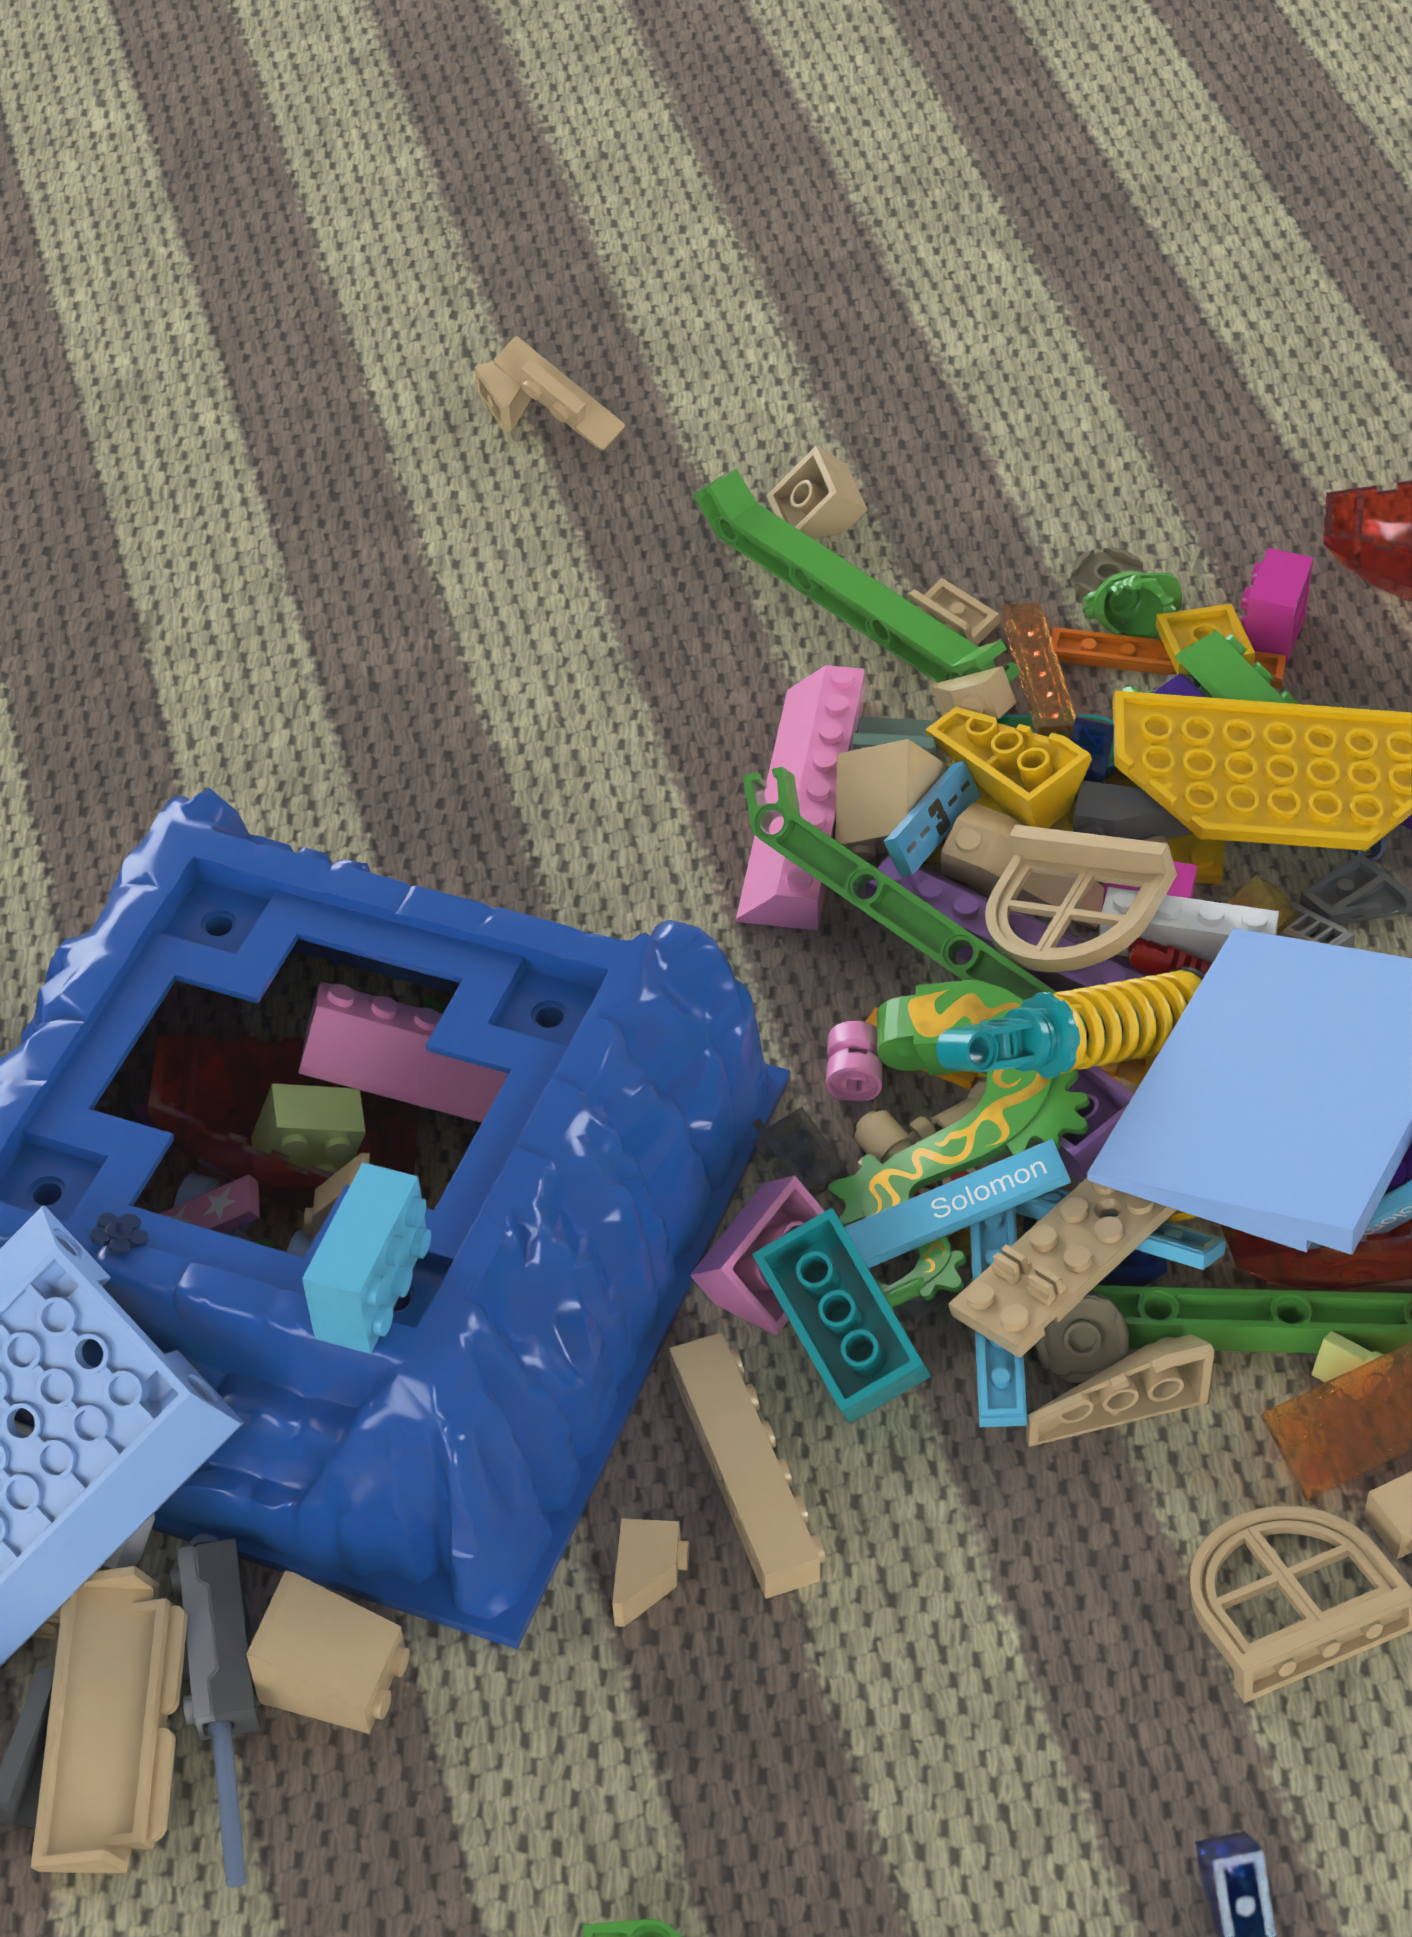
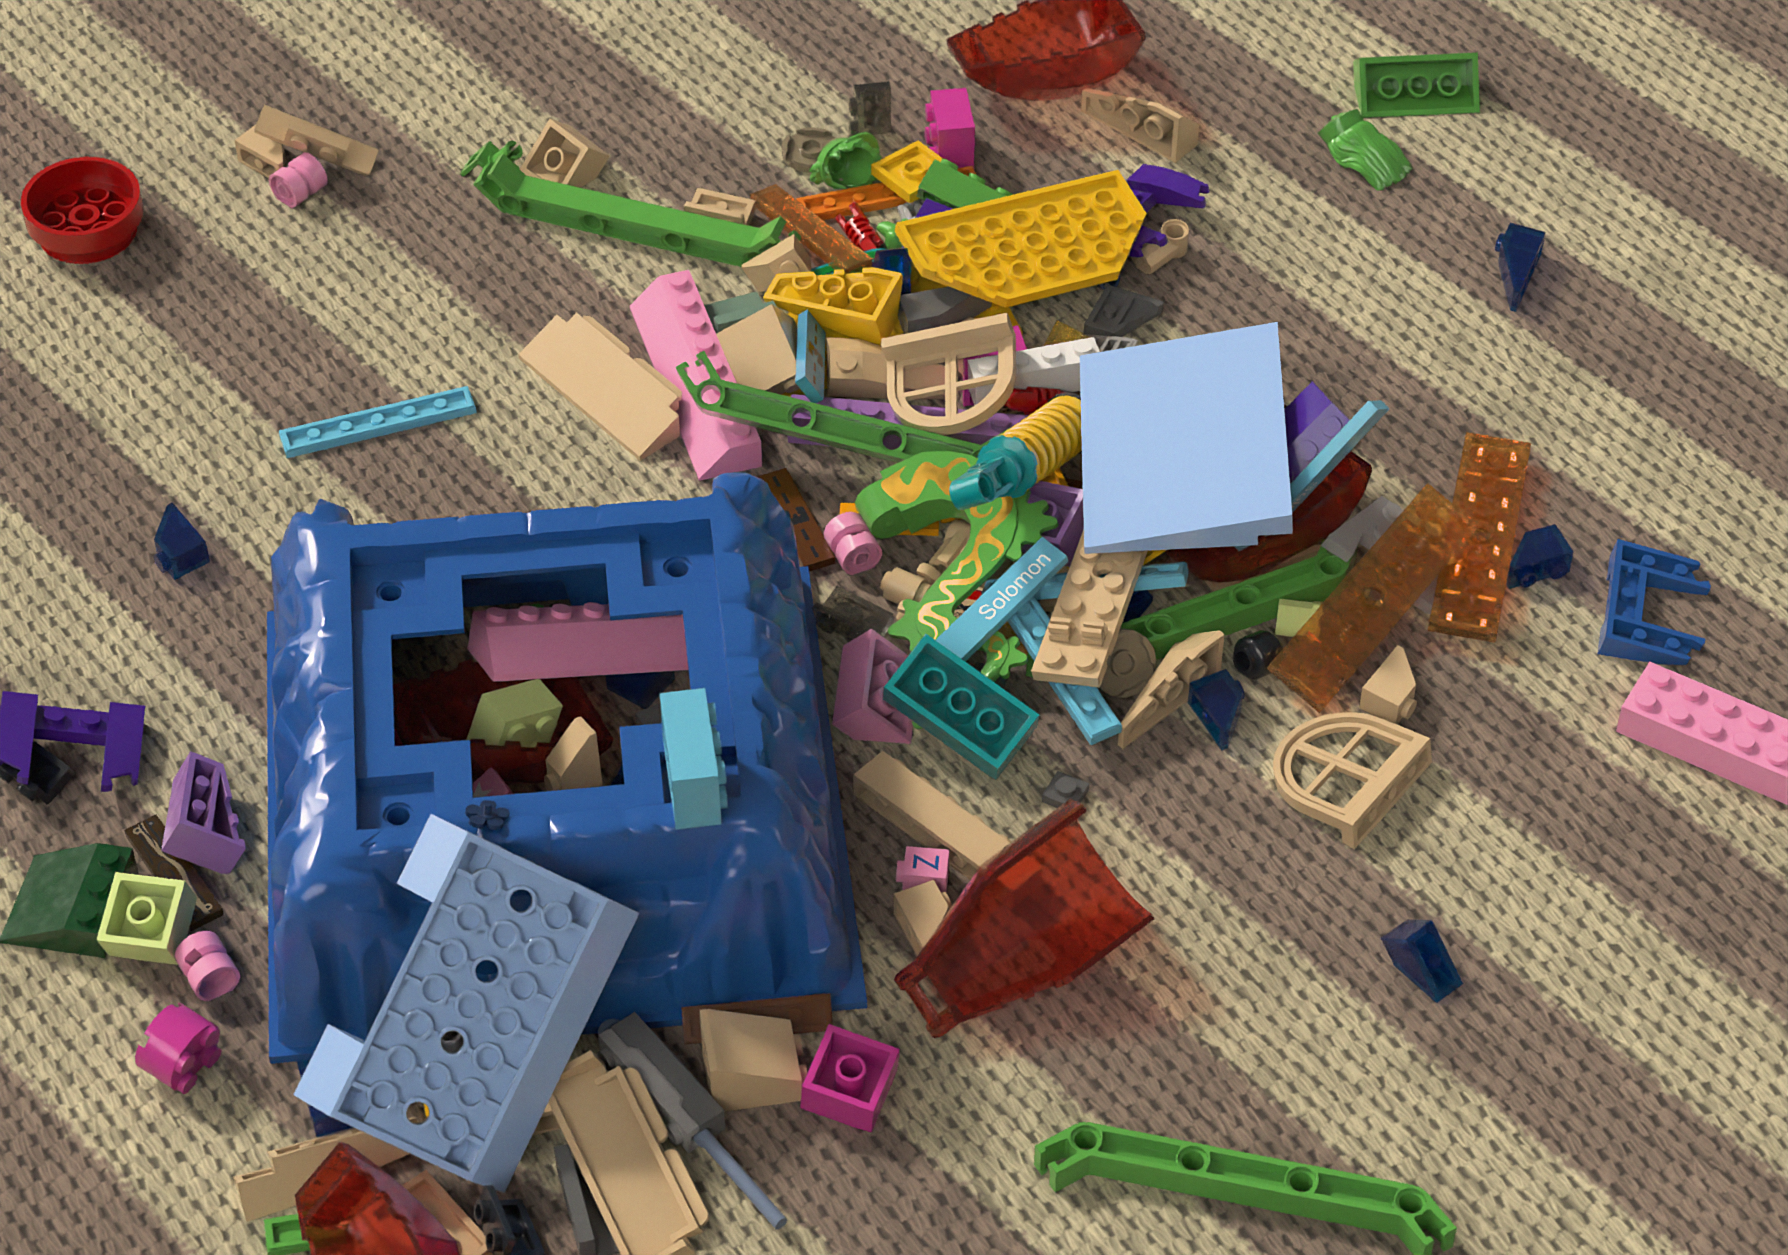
camera: 30 degrees left, 0 degrees up
none -> red wheel [21,157,144,264]
none -> clear blue slope [153,502,210,580]
none -> bright pink wheel [269,152,328,208]
none -> medium azure tile [279,386,476,458]
none -> bright green bracket [460,141,523,176]
none -> tan slope [518,312,682,461]
none -> reddish brown tile [681,993,833,1045]
none -> reddish brown tile [756,468,835,572]
none -> dark pink brick [800,1024,900,1132]
none -> red hinge [835,201,884,253]
none -> clear smoke bracket [848,81,891,137]
none -> clear red windscreen [894,799,1155,1038]
none -> bright pink brick [896,846,949,892]
none -> dark grey plate [1042,771,1089,814]
none -> clear blue slope [1188,669,1245,751]
none -> black head [1233,630,1284,679]

